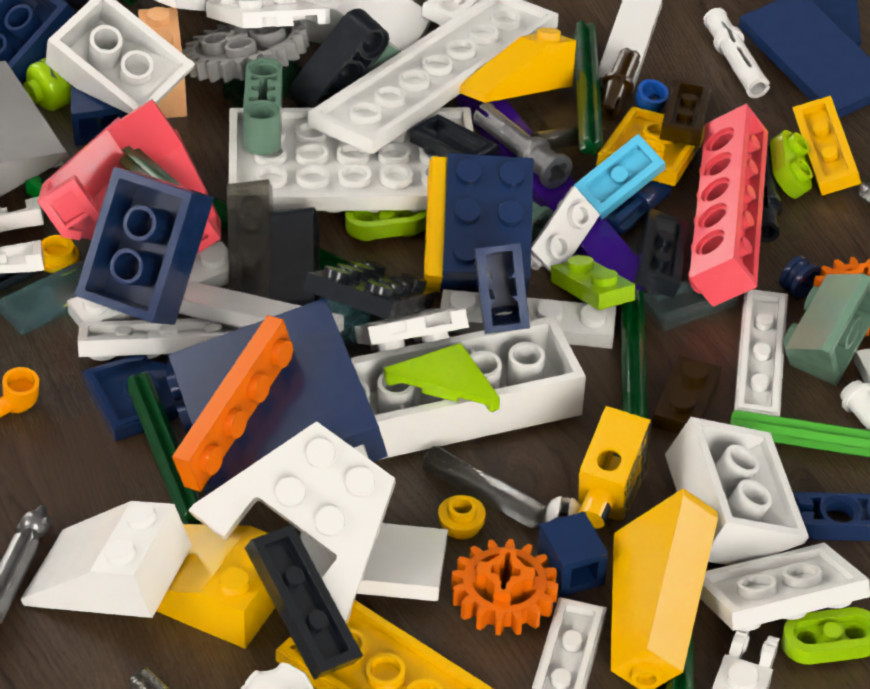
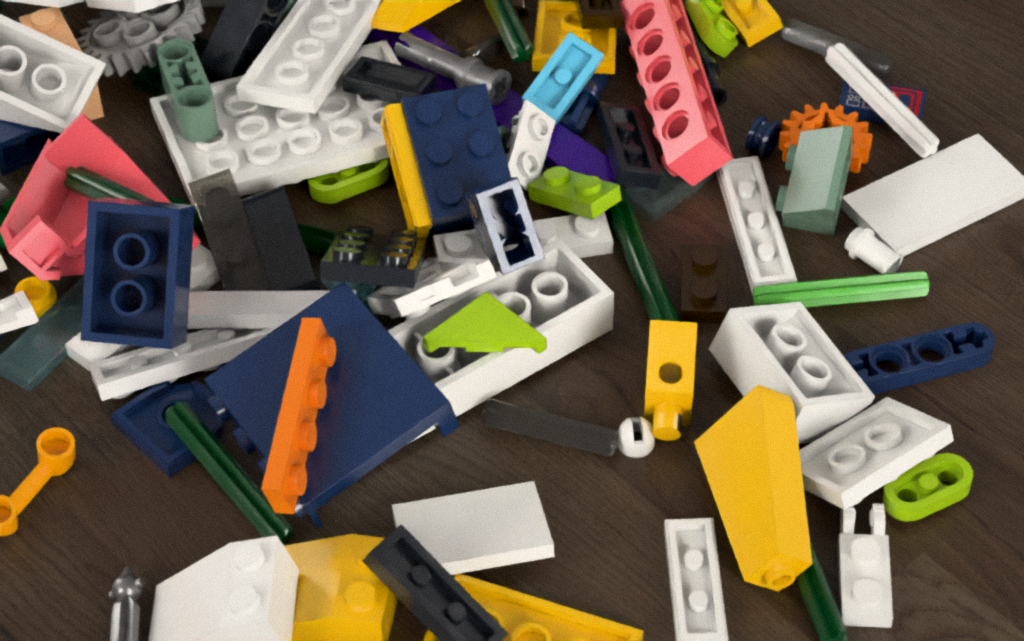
camera: 15 degrees left, 5 degrees up
white wing [189,421,396,624] -> none
yellow plate [438,495,486,540] -> none
orange gear [451,539,558,636] -> none
dark blue brick [537,512,608,597] -> none

